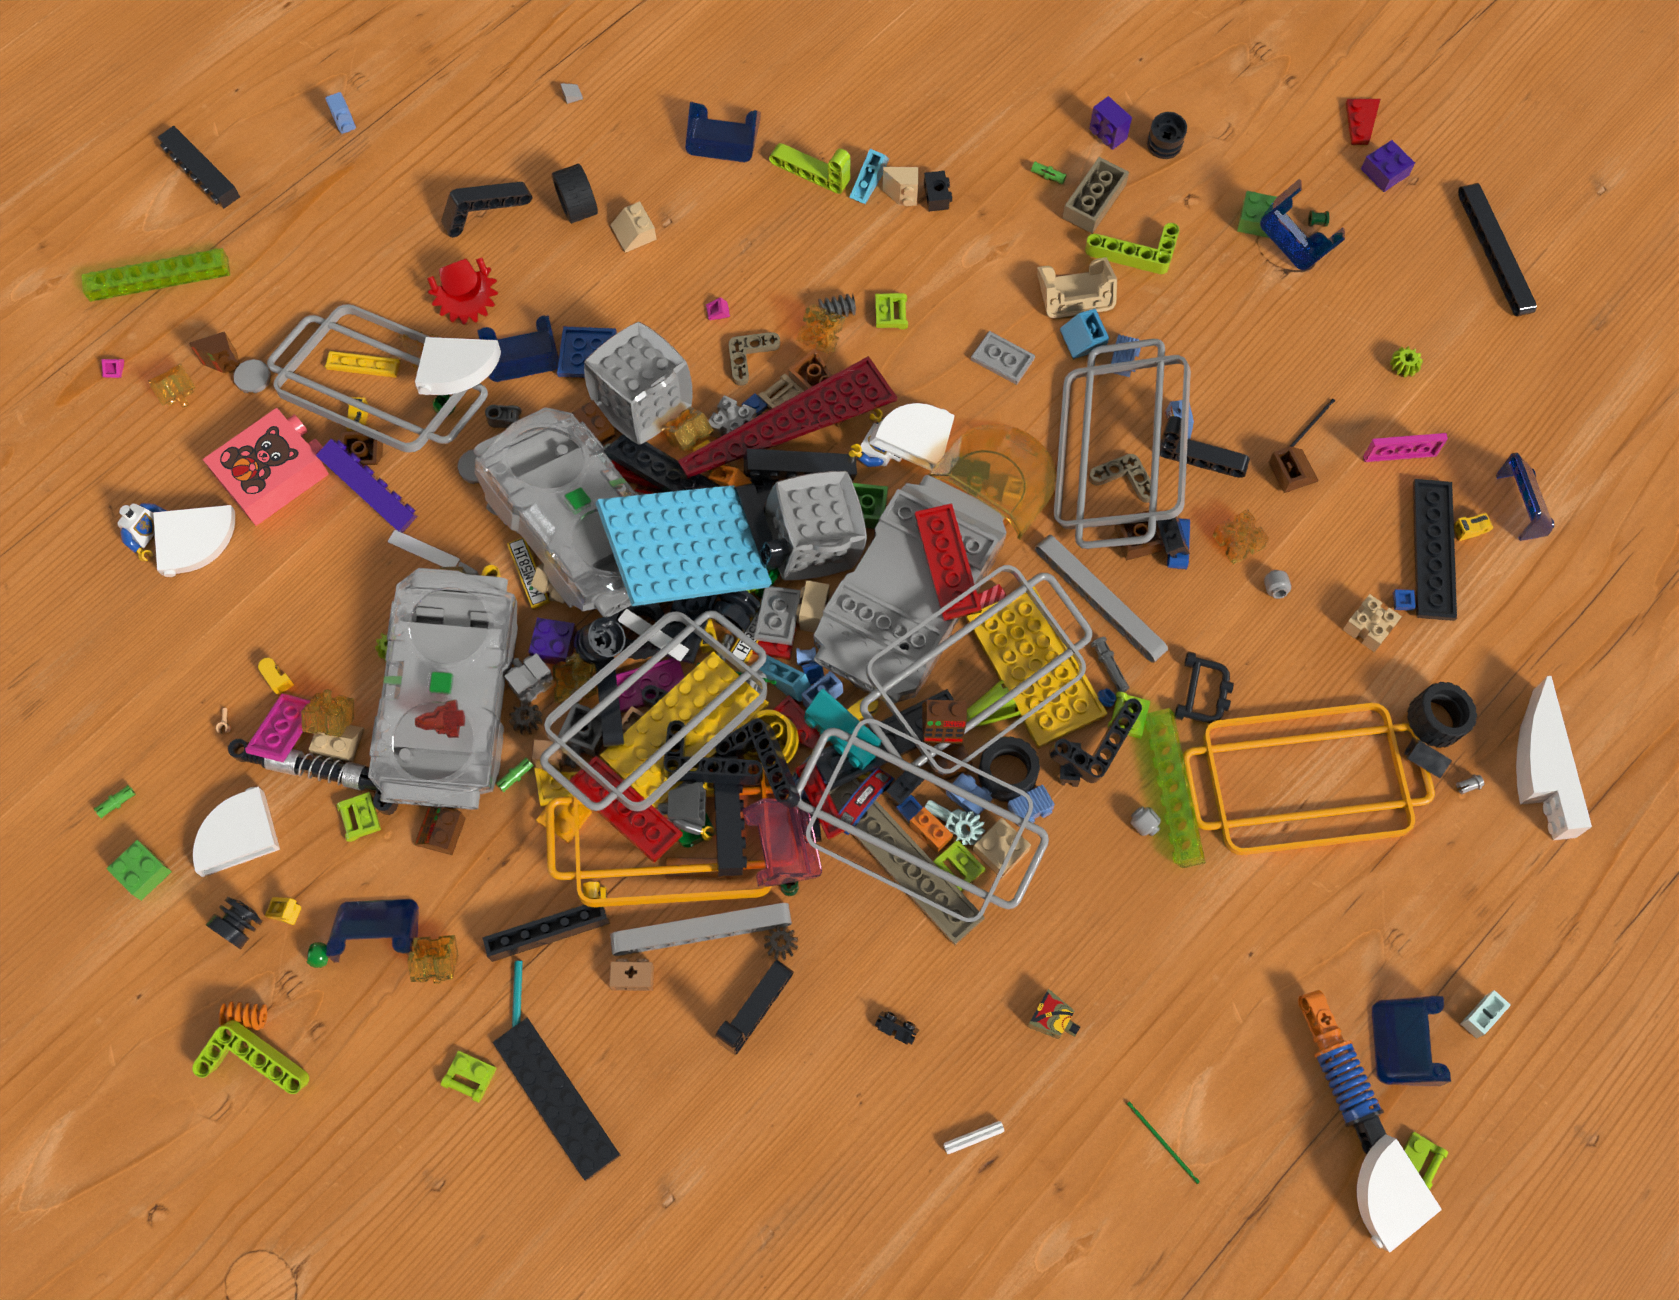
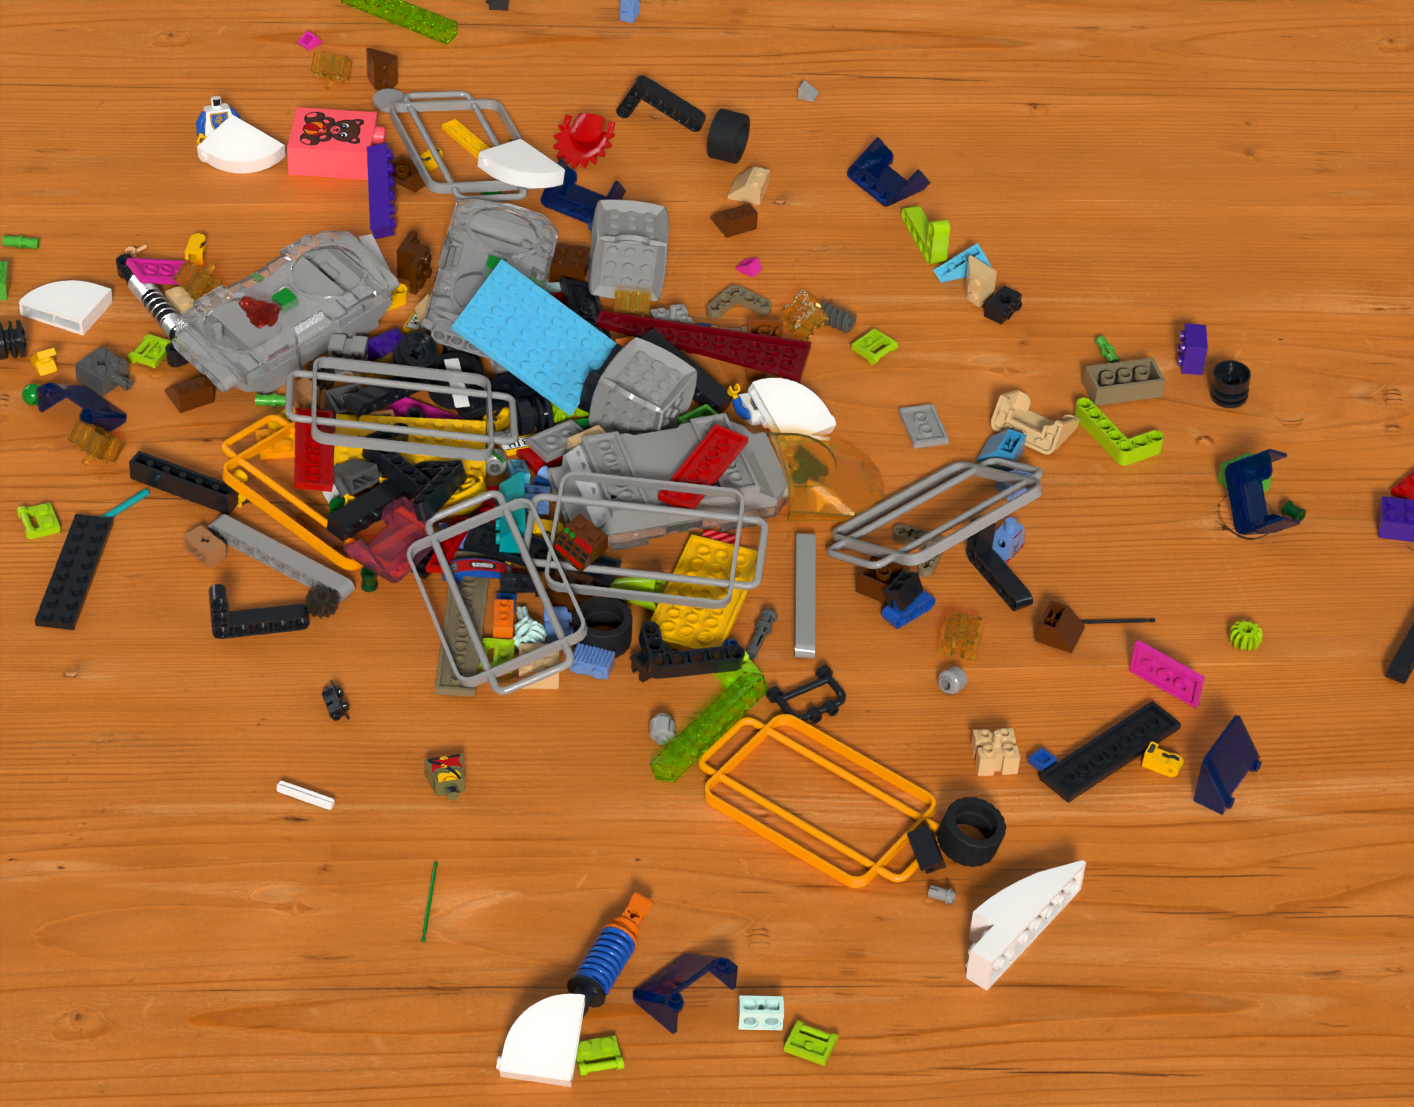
camera: 40 degrees right, 25 degrees down
none -> dark grey brick [75,346,133,396]
none -> reddish brown bracket [397,230,432,295]
none -> reddish brown slope [710,203,758,238]
none -> lime plate [784,1020,839,1066]

